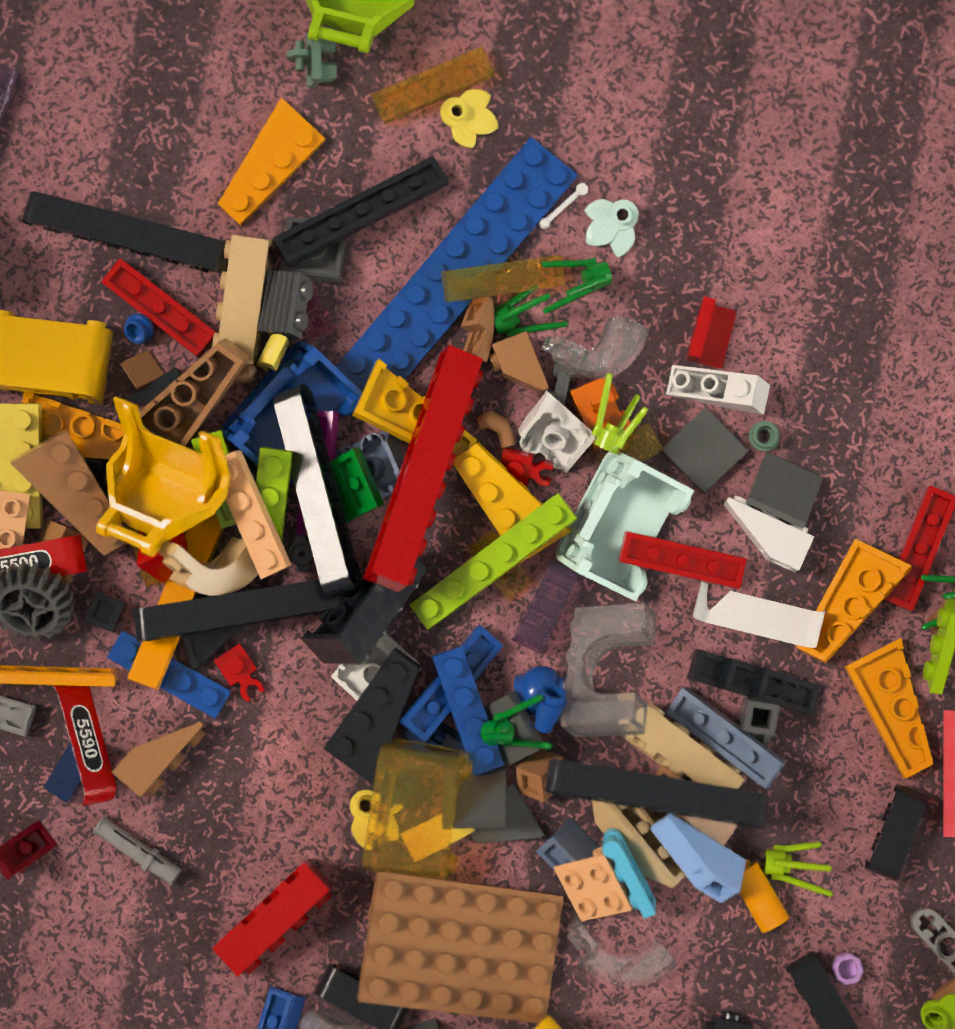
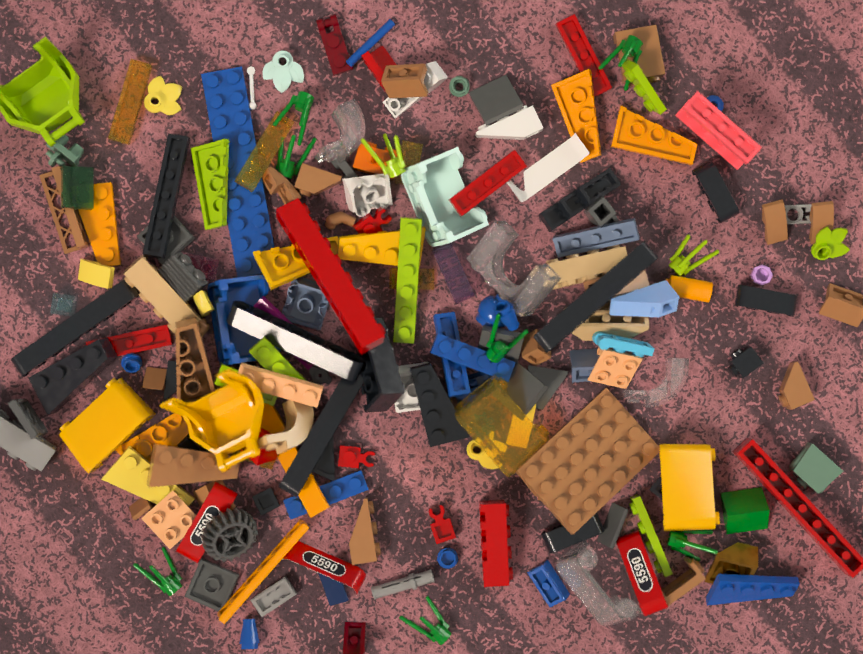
camera: 45 degrees left, 5 degrees up
green wing [331,447,384,524] -> none
dark grey tile [661,407,748,494] -> none
none -> black wedge [28,338,117,415]
none -> medium nougat fence [39,166,89,254]
none -> clear light blue slope [50,293,77,316]
none -> clear green plate [61,165,94,210]
none -> light yellow slope [78,259,115,289]
none -> lime wing [191,139,229,230]
none -> dark red plate [316,14,353,76]
none -> blue bar [346,19,395,67]
none -> medium nougat panel [381,63,428,98]
none -> green plant [399,596,451,645]
none -> red plate [429,504,456,544]
none -> blue plate [437,547,458,569]
none -> medium nougat slope [762,200,788,245]

